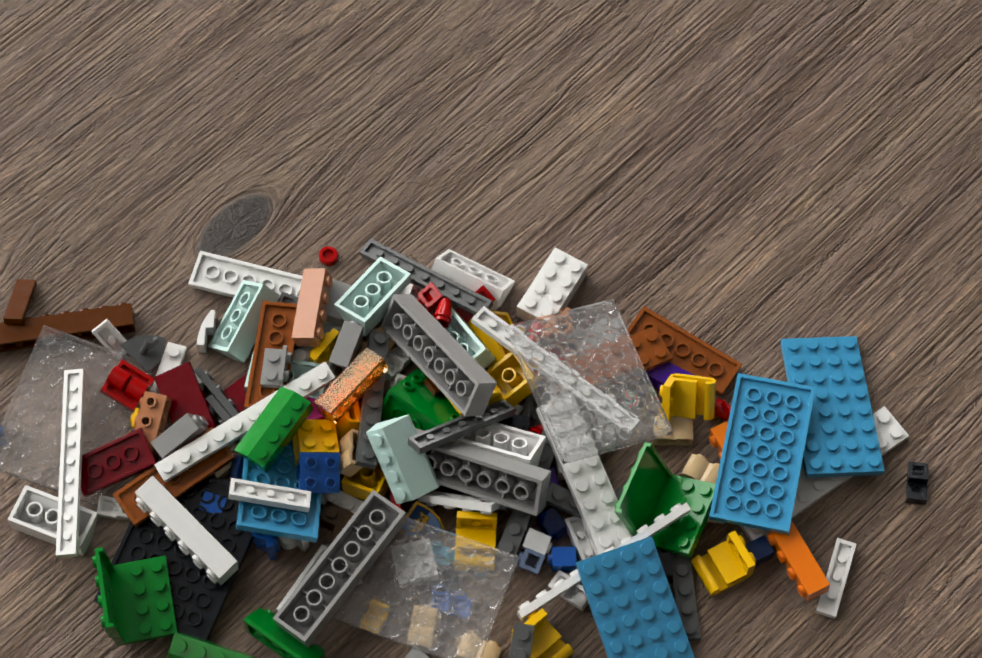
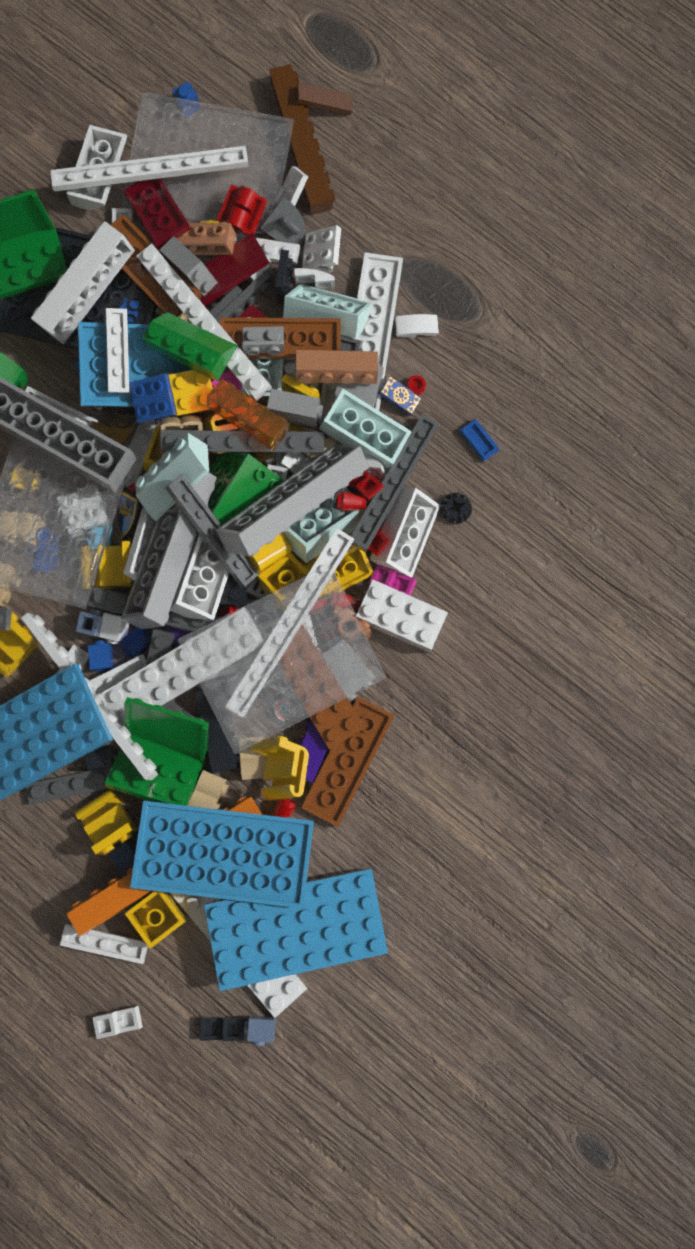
camera: 85 degrees right, 15 degrees up
none -> white slope [92,1006,143,1039]
none -> yellow brick [125,891,188,949]
none -> black brick [195,686,240,774]
none -> sand blue brick [244,1015,276,1046]
none -> black plate [275,249,294,304]
none -> white plate [302,225,341,274]
none -> dark pink slope [369,564,417,596]
none -> tile [378,376,422,416]
none -> white slope [395,314,439,338]
none -> black gear [440,492,472,524]
none -> blue tile [459,419,500,462]

